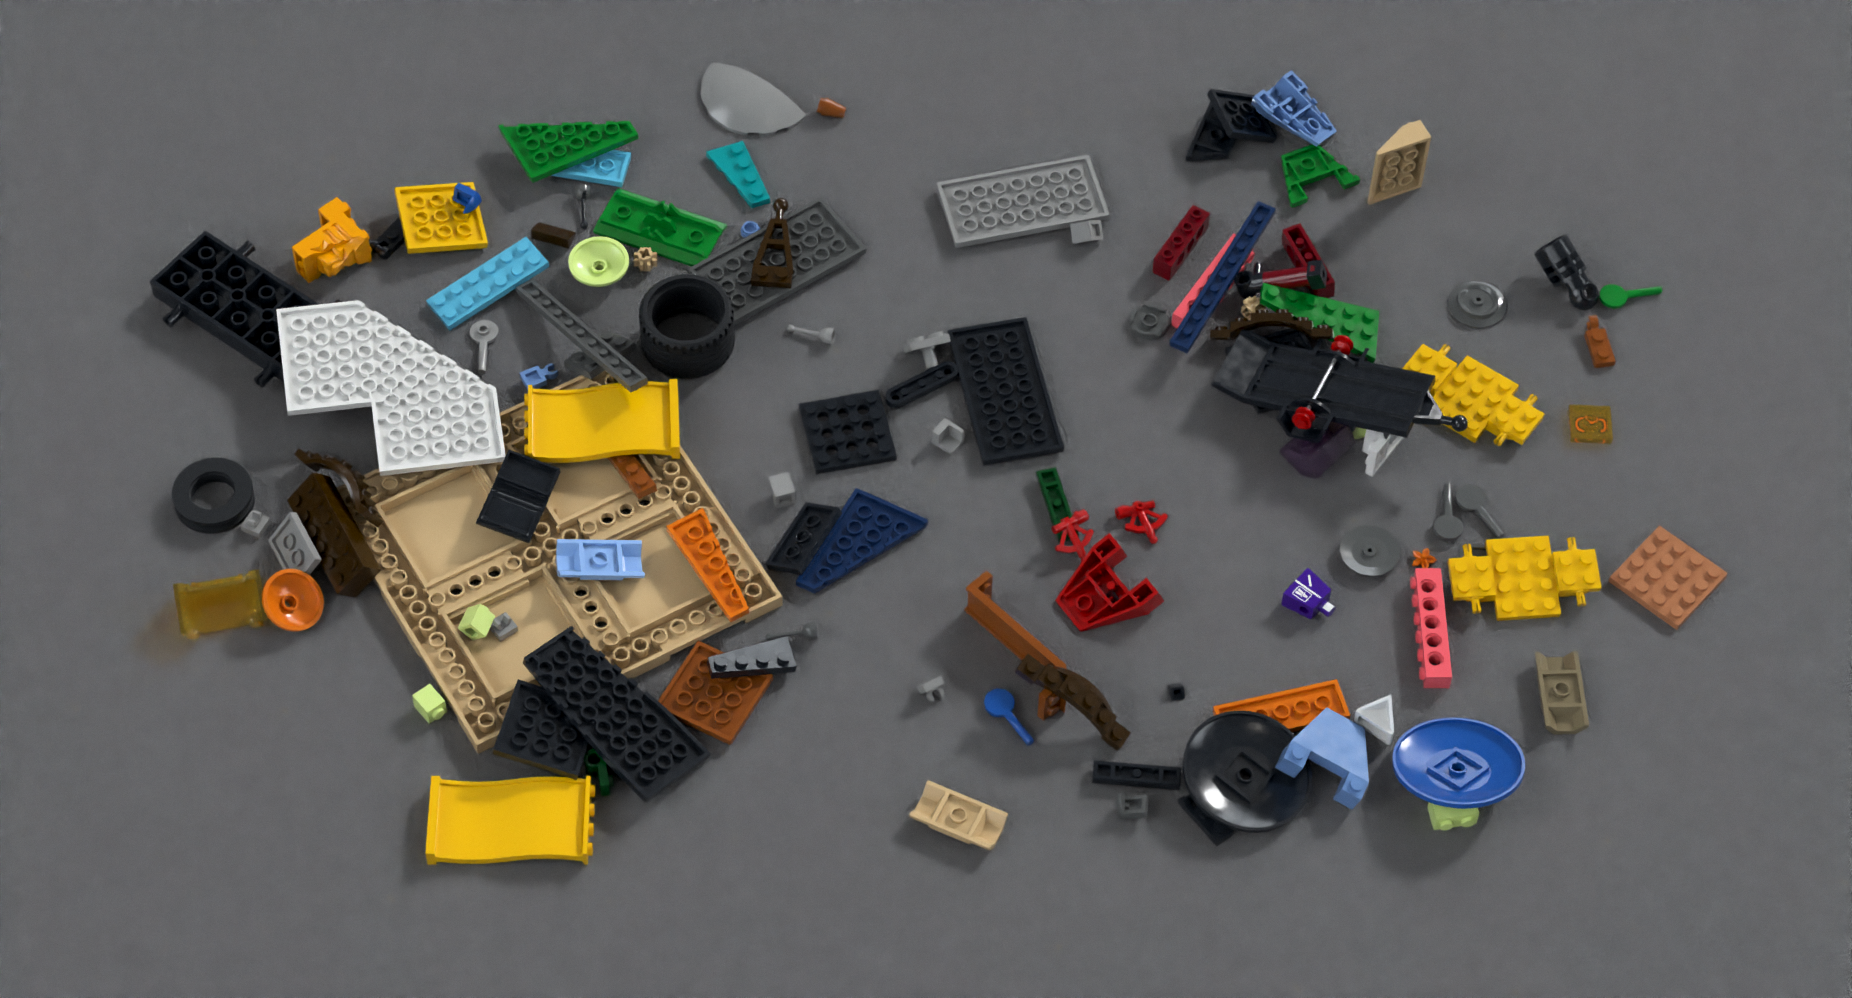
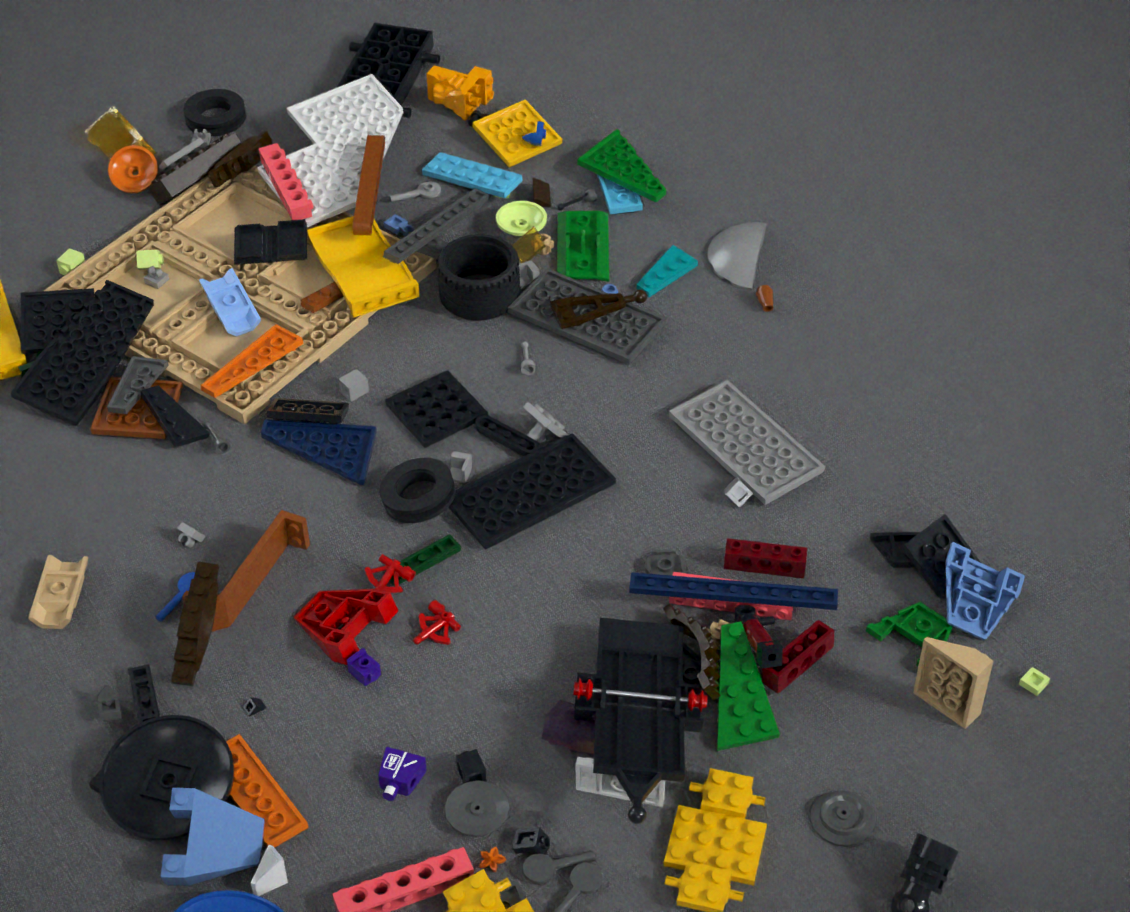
camera: 70 degrees right, 10 degrees down
none -> dark grey wing [107,356,169,414]
none -> coral brick [258,143,313,220]
none -> dark purple brick [347,648,381,687]
none -> dark orange beam [353,135,385,236]
none -> black tyre [379,458,456,523]
none -> black brick [456,749,487,784]
none -> clear yellow piece [512,226,546,263]
none -> black bracket [512,827,550,855]
none -> yellowish green plate [1019,667,1050,696]

